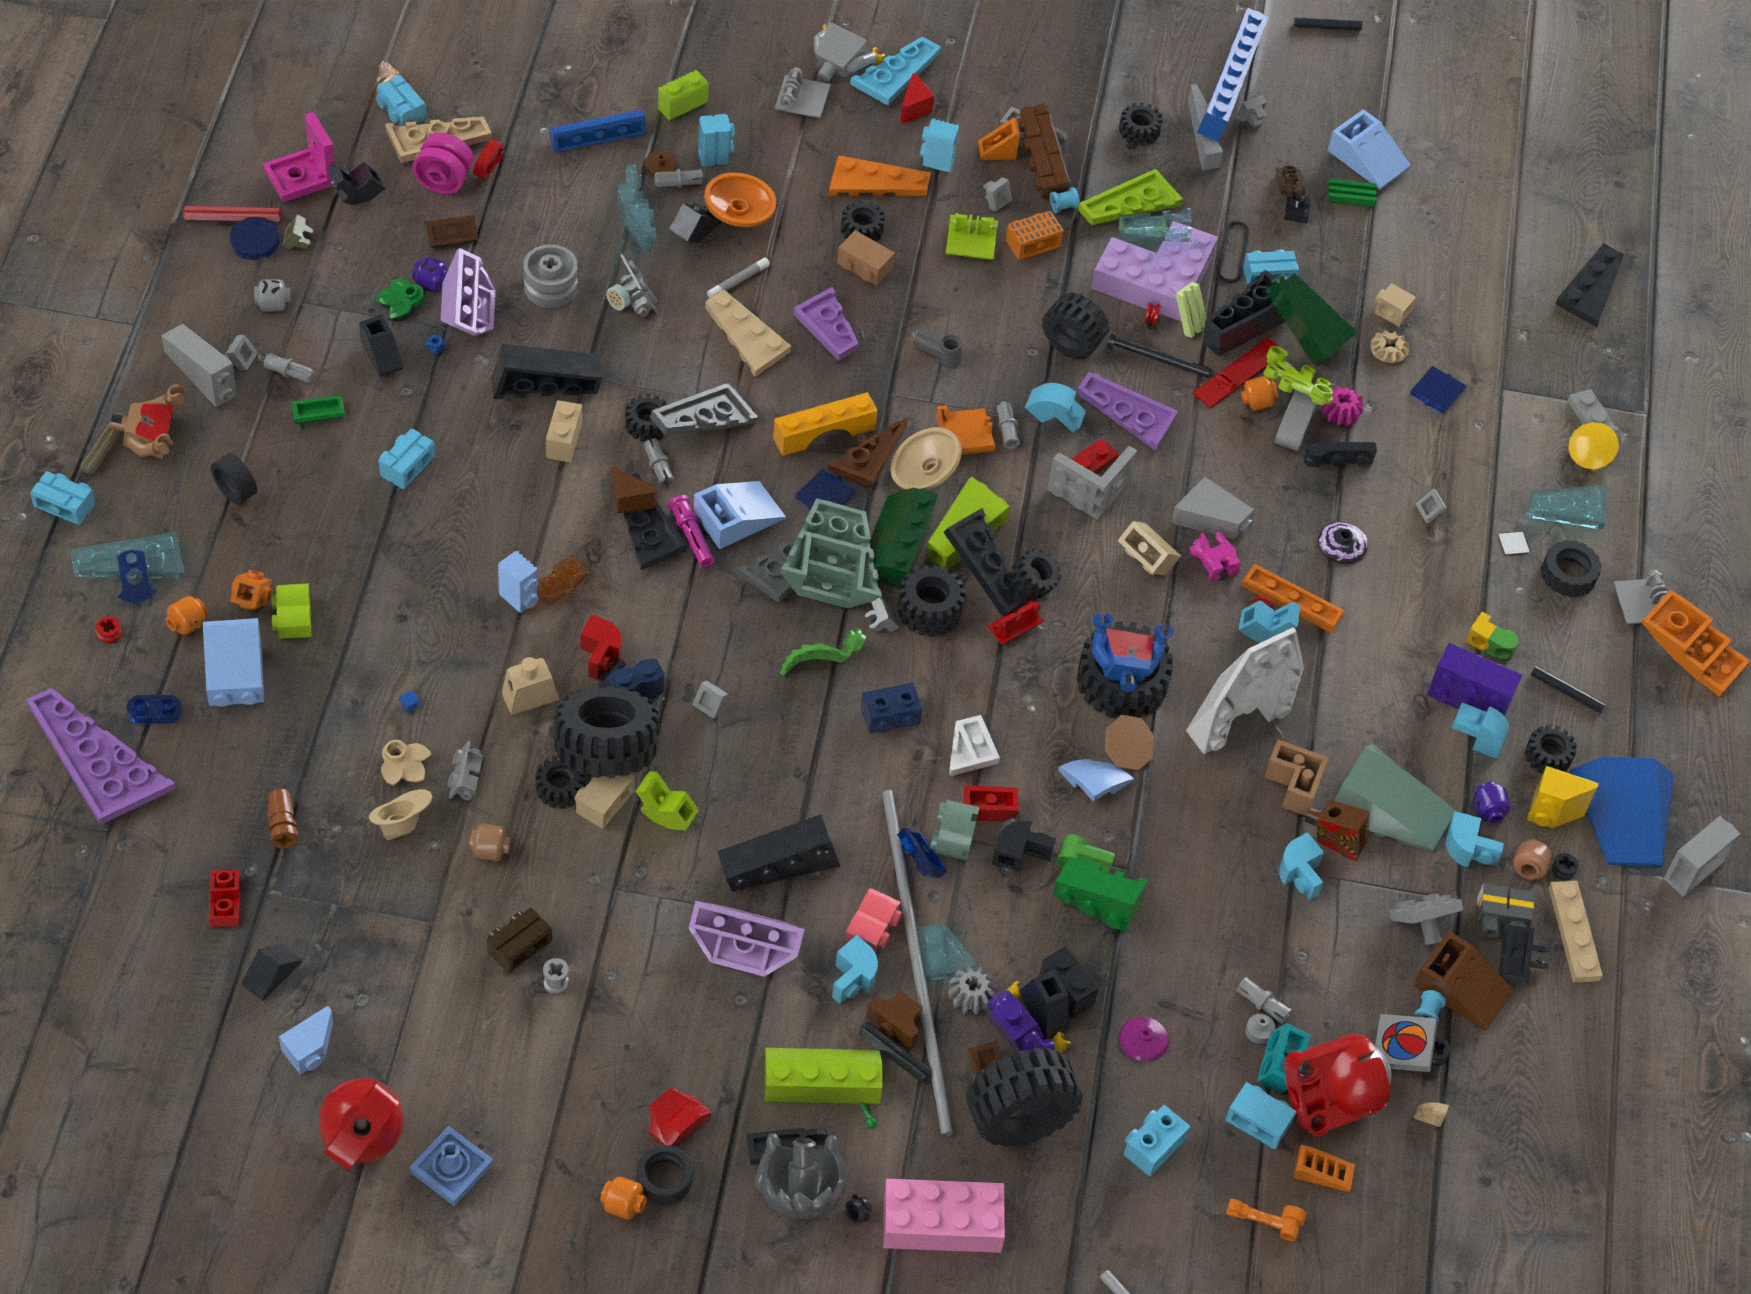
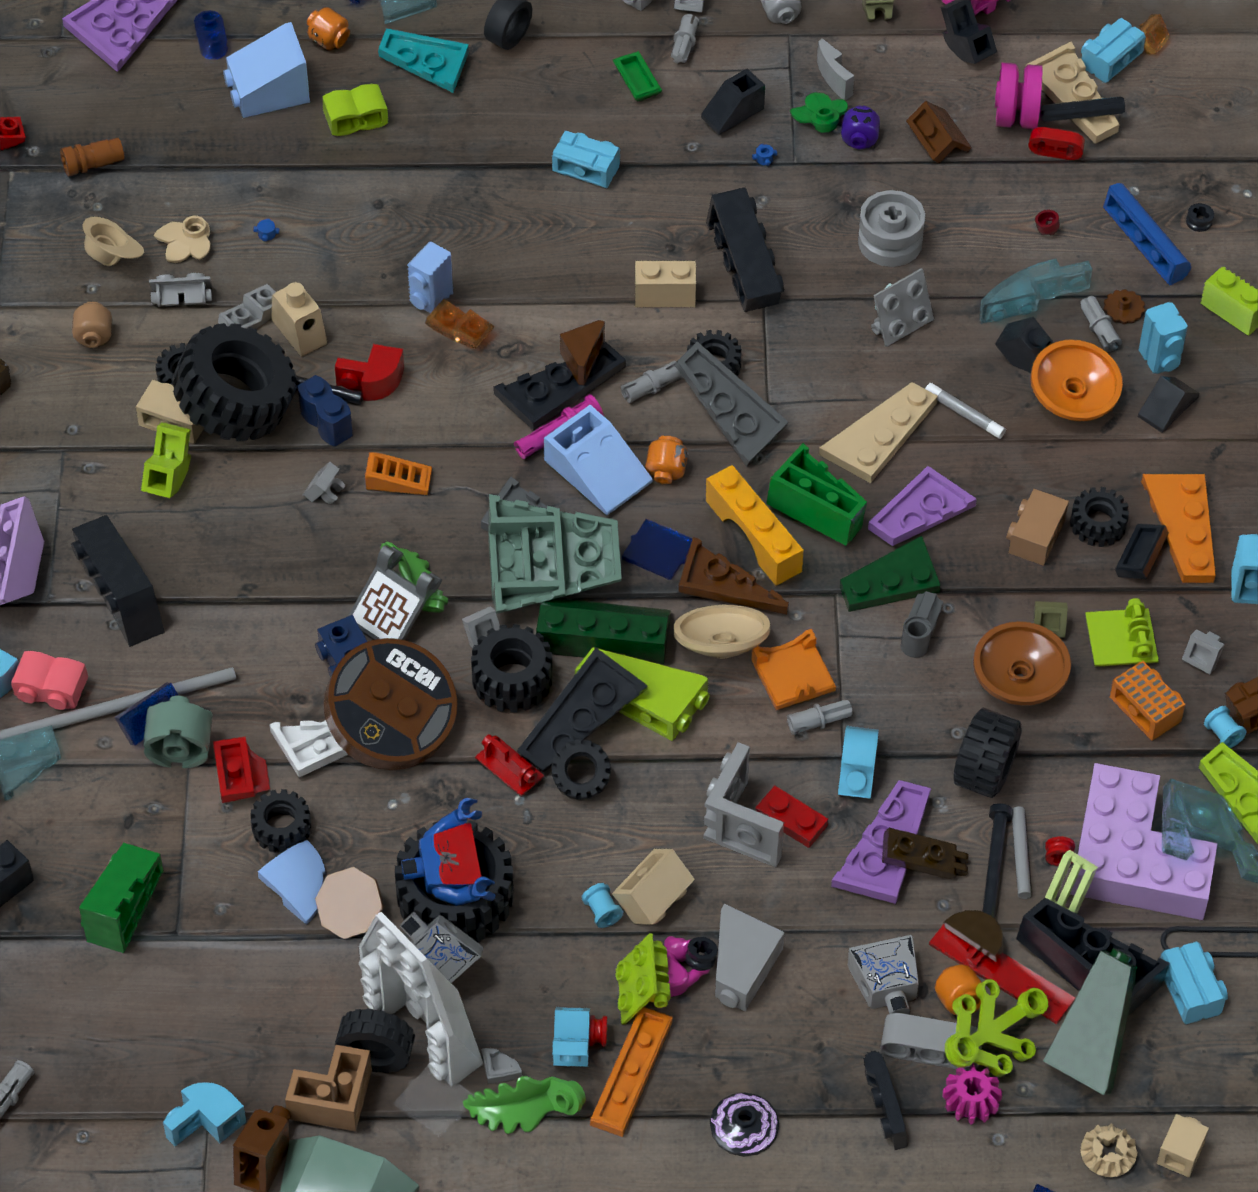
camera: 85 degrees right, 0 degrees up
orange brick [230,570,272,610] -> none
lavender wedge [441,248,495,336] -> none
black brick [992,821,1056,872] -> none
bright green piece [1056,834,1115,873] -> none
none -> light grey slope [218,284,276,329]
none -> black tyre [250,789,311,853]
none -> piece [324,638,457,770]
none -> black tyre [335,1008,415,1073]
none -> flag [348,545,442,640]
none -> orange slope [365,452,432,495]
none -> teal wing [378,28,469,93]
none -> light grey torso [400,912,483,983]
none -> bright green plant [463,1076,586,1134]
none -> medium azure bush [582,883,623,928]
none -> lime hinge [615,933,671,1025]
none -> orange head [645,436,688,484]
none -> black bush [685,937,718,971]
none -> green wedge [766,443,867,546]
none -> light grey slope [817,39,854,100]
none -> dark green wing [840,536,941,612]
none -> light grey torso [848,935,918,1014]
none -> dark brown hinge [882,827,969,879]
none -> dark brown tile [944,910,1004,962]
none -> dark orange dish [973,621,1071,705]
none -> light grey bar [1012,806,1031,899]
none -> olive tile [1033,601,1068,637]
none -> dark red hinge [1035,210,1060,236]
none -> black axle [1039,96,1126,122]
none -> black tile [1115,524,1169,579]
none -> black slope [1138,376,1200,433]
none -> black bush [1186,203,1214,232]

